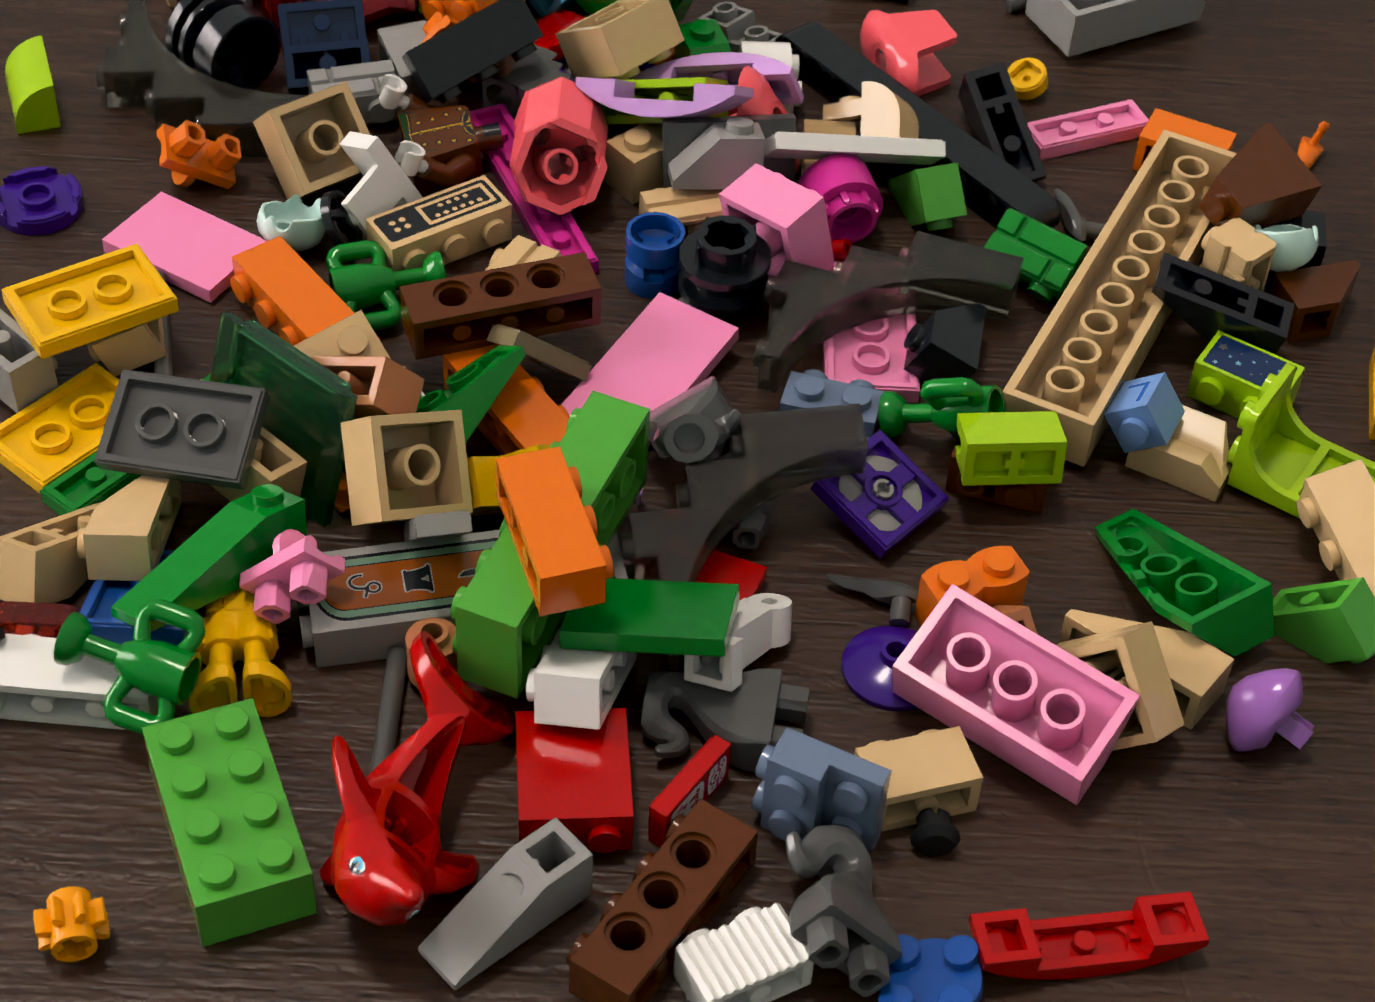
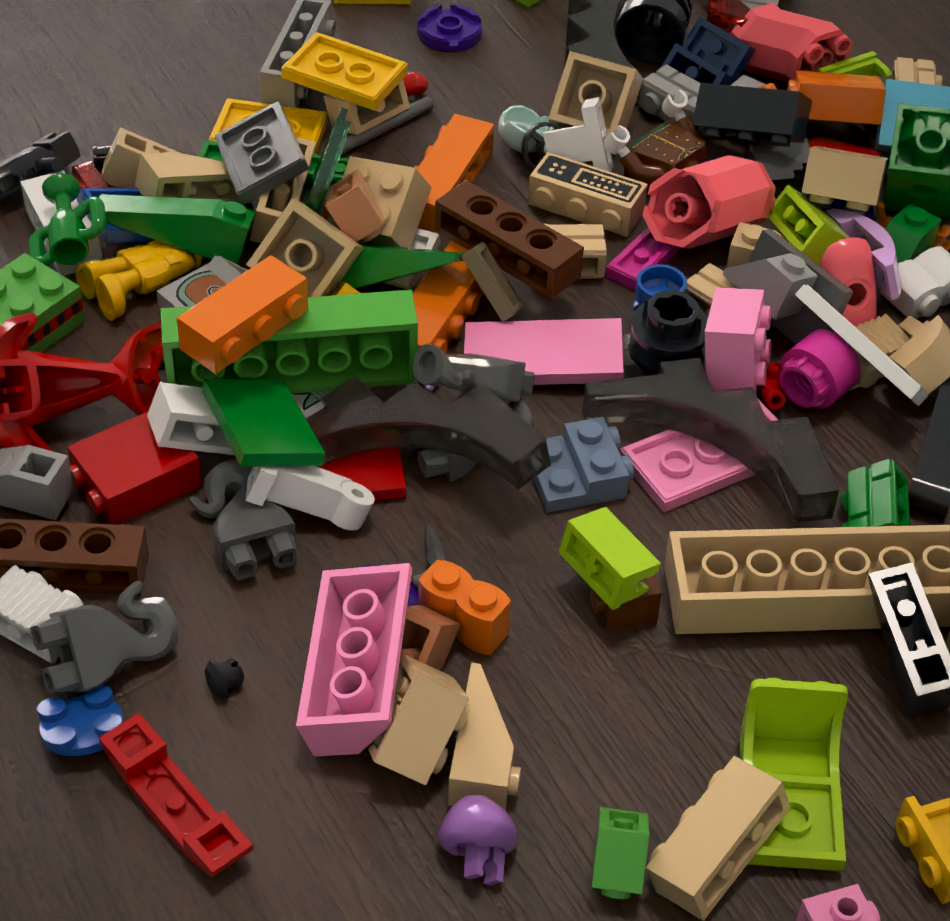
camera: 60 degrees right, 0 degrees up
bright pink tile [102,191,267,303] -> none
orange hips [156,120,242,189] -> none
bright pink hips [239,529,345,624] -> none
green piece [326,240,446,331] -> none
lavender slope [576,77,754,119] -> none
red tile [648,735,731,848] -> none
sand blue plate [751,727,892,854] -> none
dark purple piece [810,430,950,559] -> none
tan brick [854,726,983,832] -> none
green piece [878,377,1006,442] -> none
bright green slope [887,162,967,232] -> none
black slope [904,303,986,382] -> none
green wedge [1095,508,1274,657] -> none
medium blue brick [1104,372,1185,453] -> none
tan slope [1125,405,1232,502] -> none
lime brick [1186,330,1305,419] -> none

